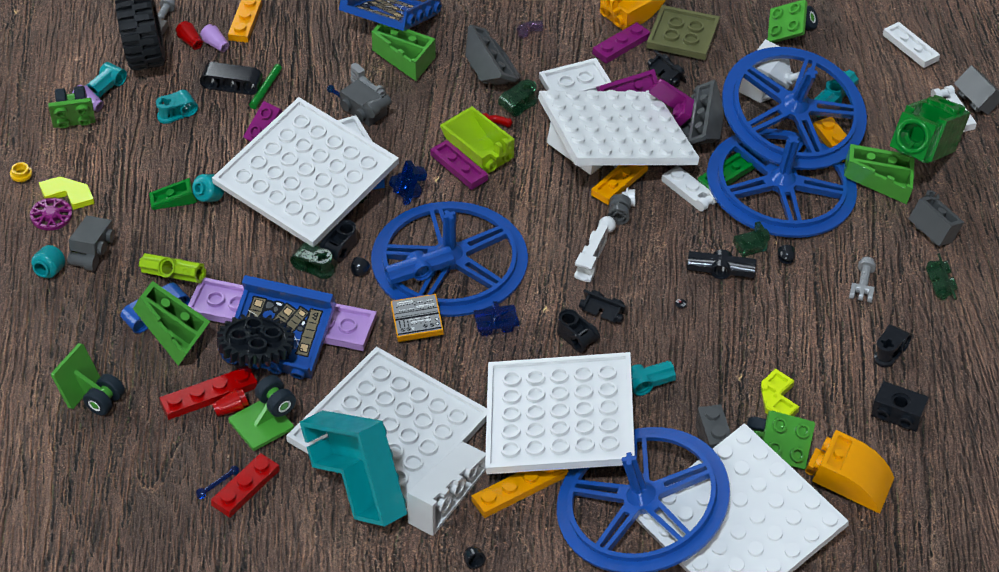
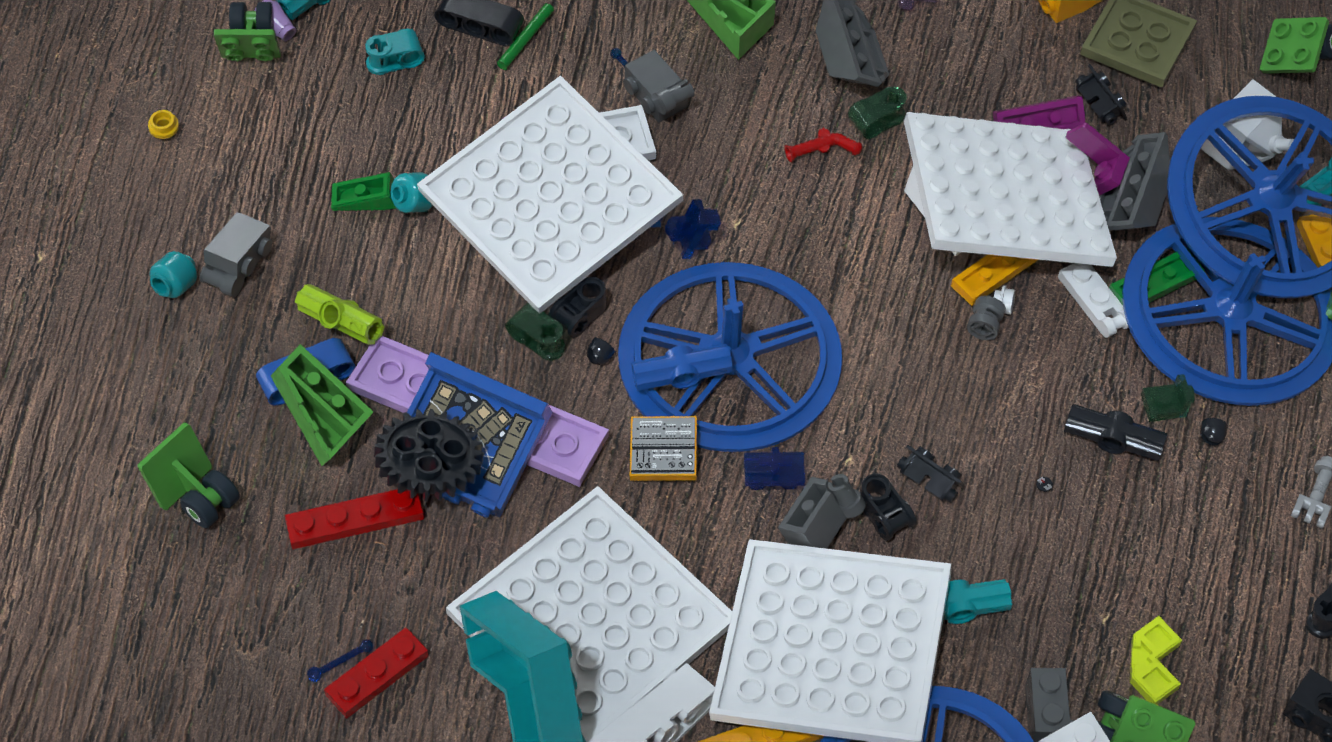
camera: 10 degrees right, 10 degrees up
magenta wheel [30,198,72,230] -> none
neon yellow tile [39,177,94,210] -> none
red cone [212,388,250,417] -> none
bright green plate [228,375,296,451] -> none
magenta bracket [243,101,283,142] -> none
light grey hinge [351,63,387,97] -> none
magenta plate [430,140,488,190] -> none
lime piece [440,106,514,173] -> none
white plate [539,58,611,91] -> none
white plate [574,216,616,282] -> none
magenta plate [592,22,651,64] -> none
none -> dark grey hinge [778,474,866,549]

